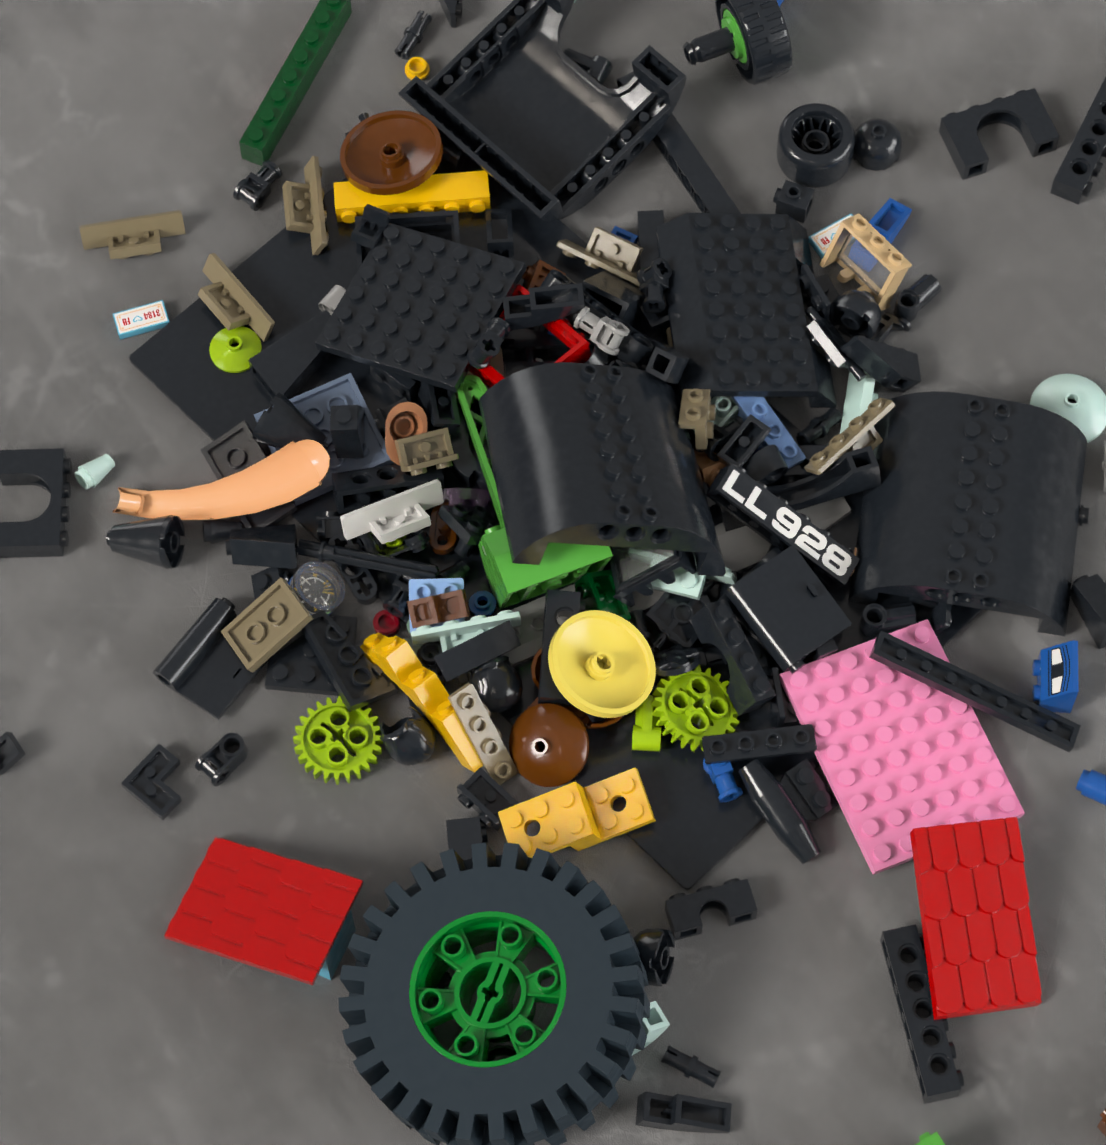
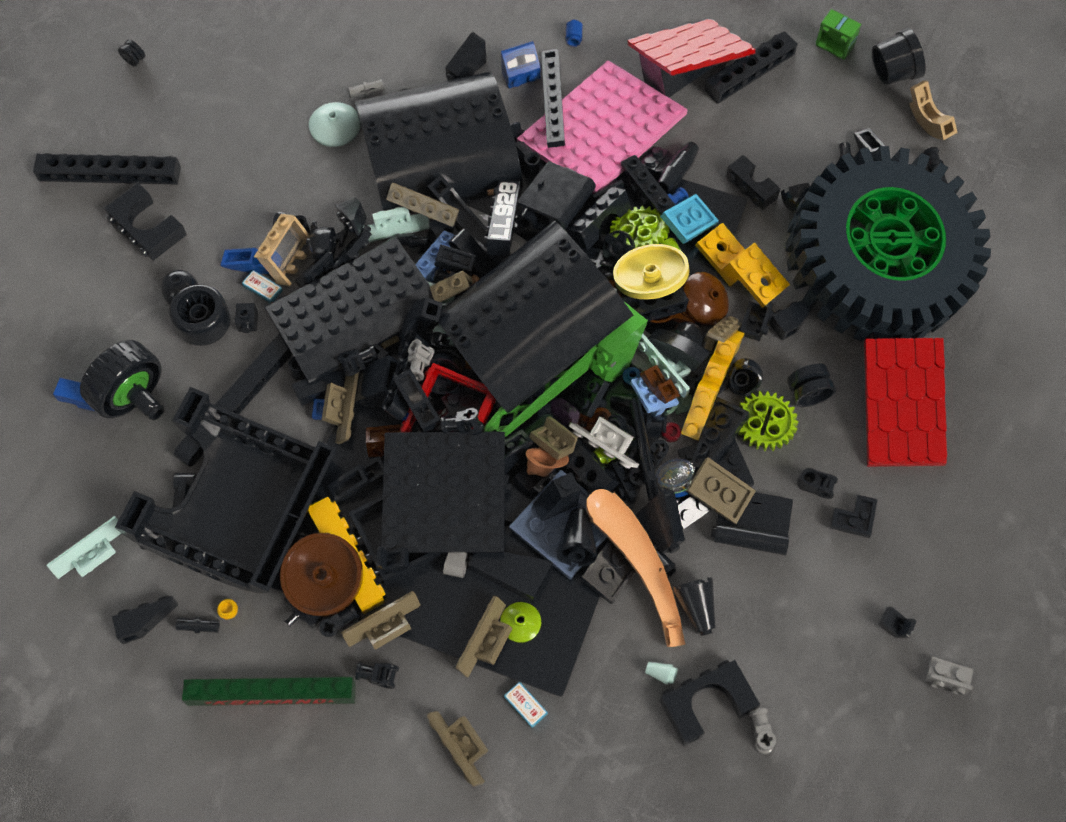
camera: 115 degrees left, 0 degrees up
none -> black connector [319,603,361,637]
none -> medium azure plate [660,194,719,244]
none -> black wheel [787,363,836,407]

